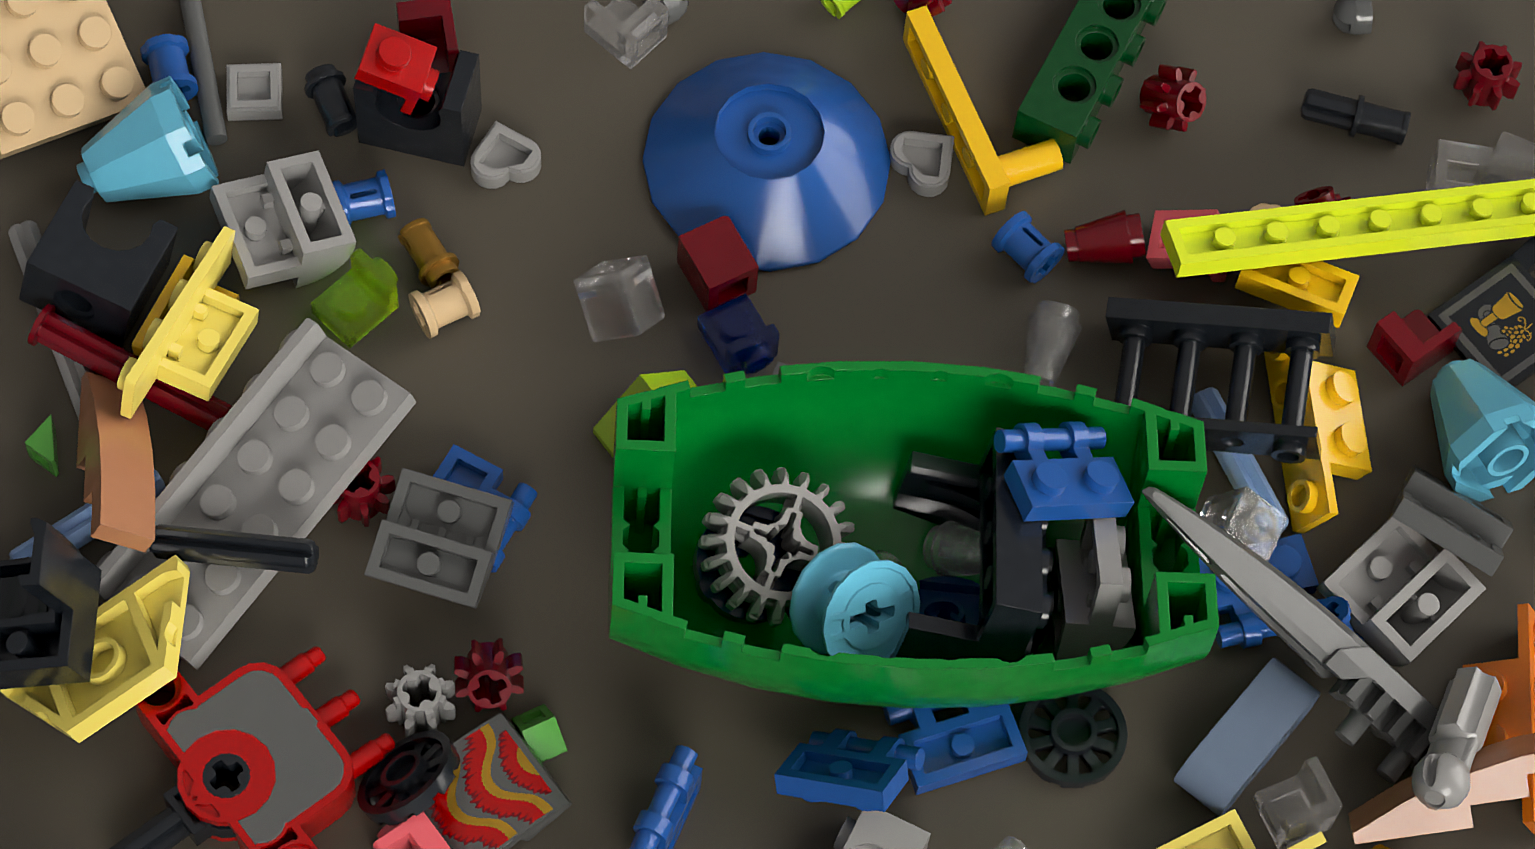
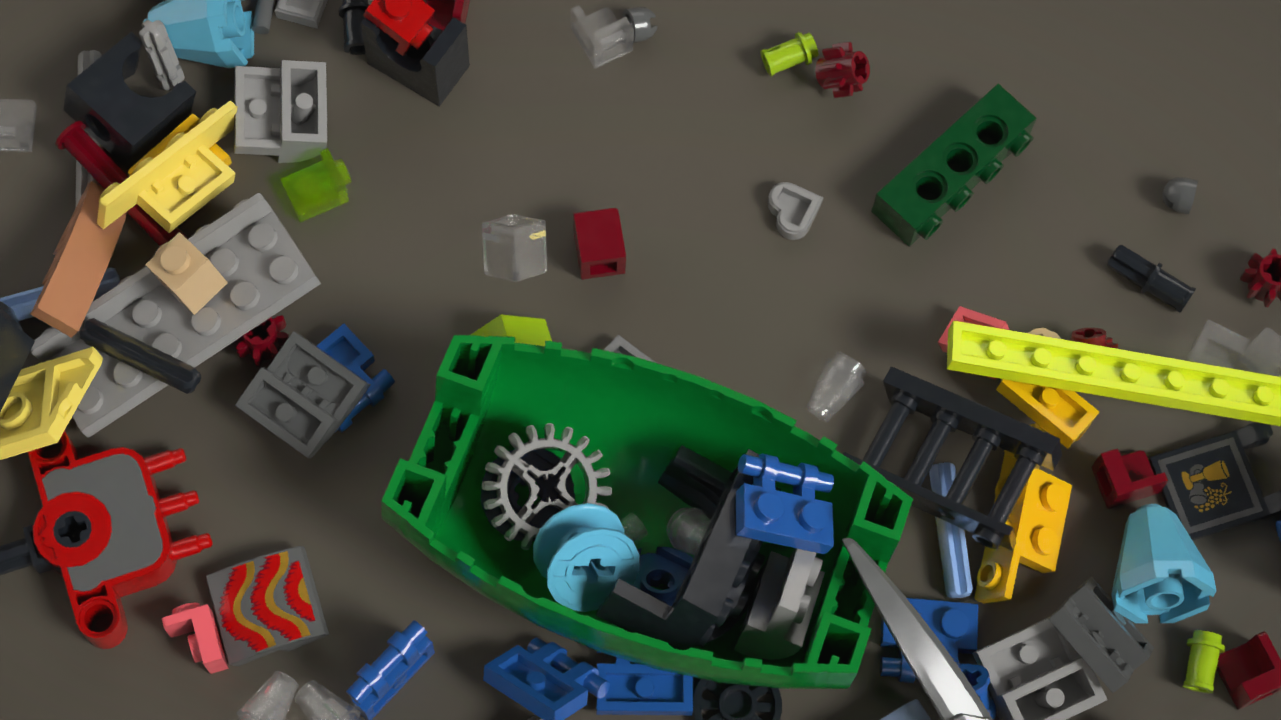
camera: 20 degrees right, 5 degrees up
bright green piece [24,415,59,477] -> none
blue bush [332,169,396,227] -> none
black wheel [357,730,460,825] -> none
light grey gear [385,664,456,737] -> none
pearl gold pin [398,218,460,289] -> none
tan bush [408,270,481,339] -> none
dark red gear [454,638,524,712] -> none
light grey tile [471,121,541,189] -> none
bright green piece [511,704,567,763] -> none
blue dish [642,52,891,272] -> none
clear blue bracket [697,293,780,374] -> none
yellow piece [903,5,1063,216] -> none
blue bush [991,211,1065,283] -> none
dark red cone [1064,210,1146,264] -> none
dark red gear [1140,64,1206,132] -> none
clear bracket [1200,486,1287,562] -> none
none -> light grey axle [139,20,185,90]
none -> tan brick [145,232,228,315]

